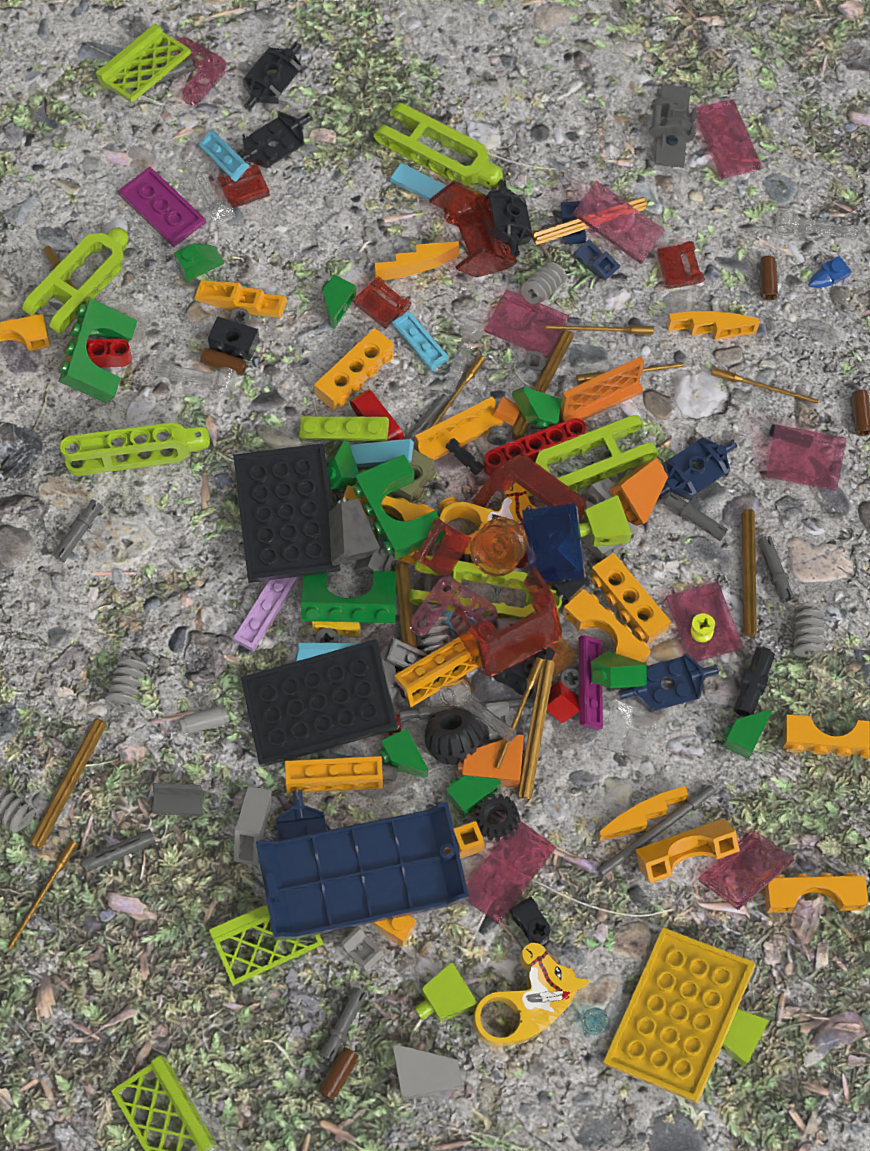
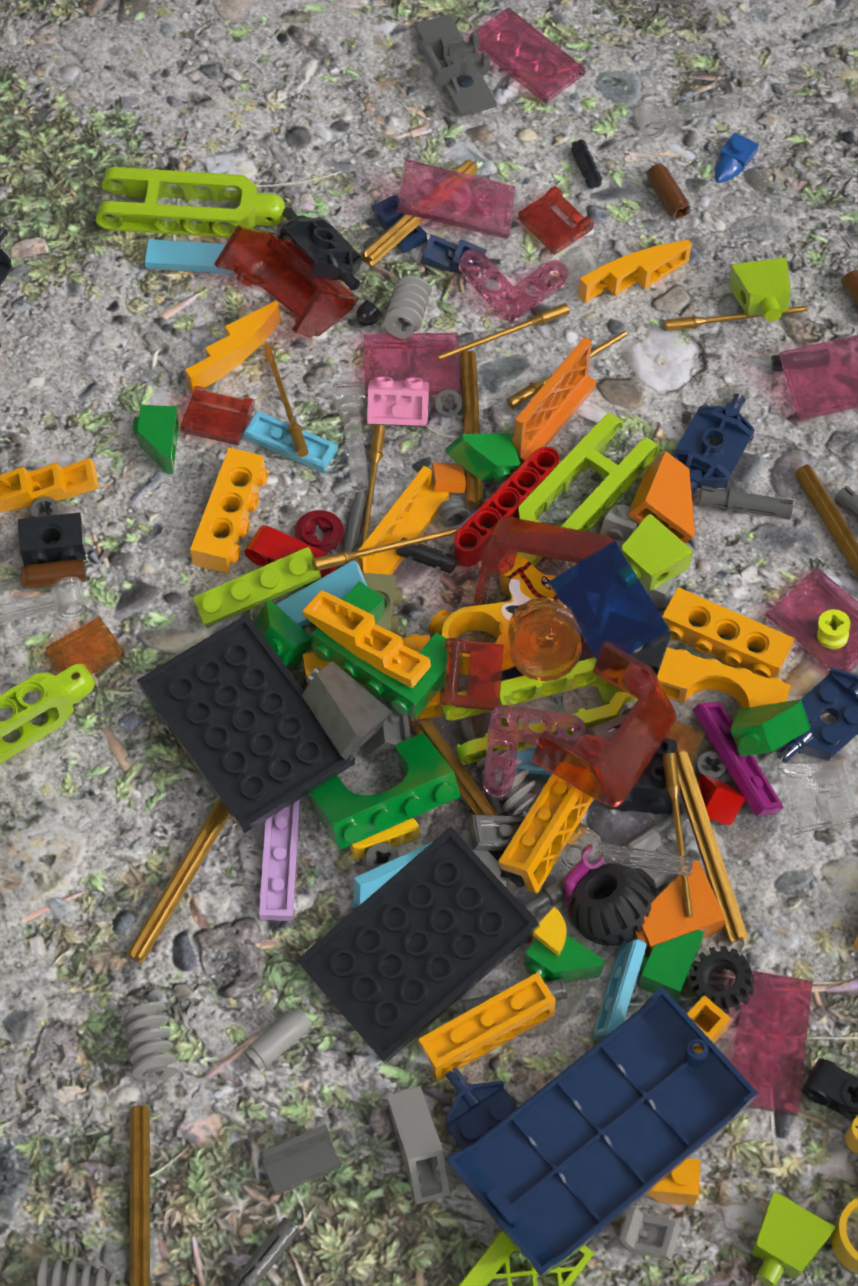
camera: 25 degrees left, 5 degrees down
none -> clear orange plate [45,616,125,680]
none -> pearl gold axle [127,798,230,963]
none -> pearl gold piece [264,343,309,457]
none -> dark red gear [294,510,344,553]
none -> light orange slope [302,590,431,689]
none -> pearl gold piece [312,527,459,571]
none -> black hinge [357,300,382,326]
none -> bright pink bracket [367,376,429,426]
none -> clear pink beam [459,249,568,322]
none -> yellow tile [532,907,566,956]
none -> magenta arm [563,844,604,920]
none -> black axle [571,139,602,189]
none -> medium azure tile [592,939,647,1042]
none -> lime torso [729,257,790,322]

